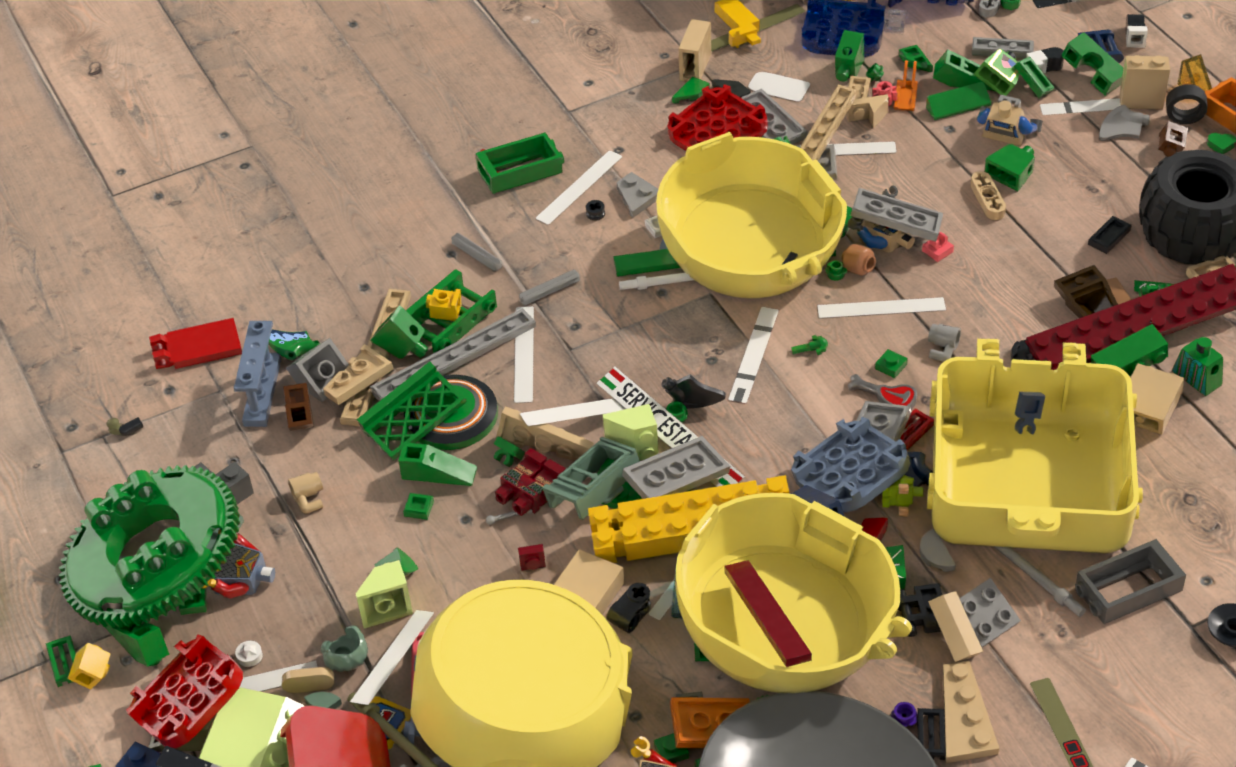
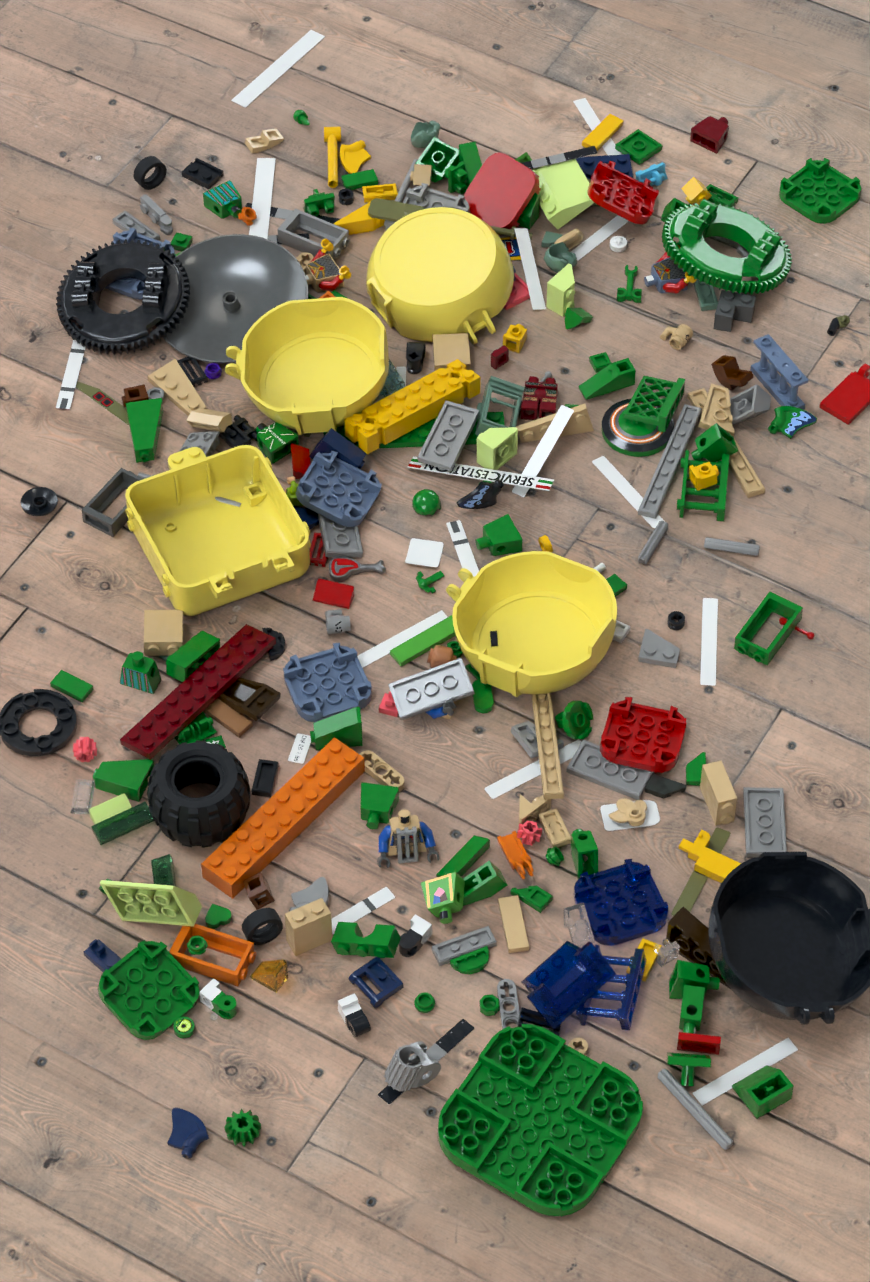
camera: 145 degrees right, 5 degrees up
dark red tile [724,560,812,667] -> none
green plate [875,349,908,378] -> none
green tile [1014,56,1054,98] -> none
dark blue plate [1015,391,1045,434] -> none
none -> reddish brown brick [121,384,149,407]
none -> green slope [126,398,163,463]
none -> light grey tile [147,387,165,402]
none -> orange brick [201,737,365,899]
none -> sand blue tile [283,643,372,722]
none -> white sticker [288,733,311,764]
none -> green slope [310,707,363,750]
none -> red slope [313,579,354,609]
none -> bright green tile [390,615,456,667]
none -> white sticker [405,538,444,567]
none -> green hair [412,489,441,516]
none -> green plate [414,992,435,1013]
none -> green tile [450,946,489,974]
none -> green torso [475,514,523,556]
none -> tan tile [498,895,529,953]
none -> yellow brick [503,324,527,353]
none -> yellow tile [538,535,553,553]
none -> tan plate [609,798,647,826]
none -> green bar [617,265,642,303]
none -> medium azure hips [635,162,668,186]
none -> light grey tile [743,787,787,857]

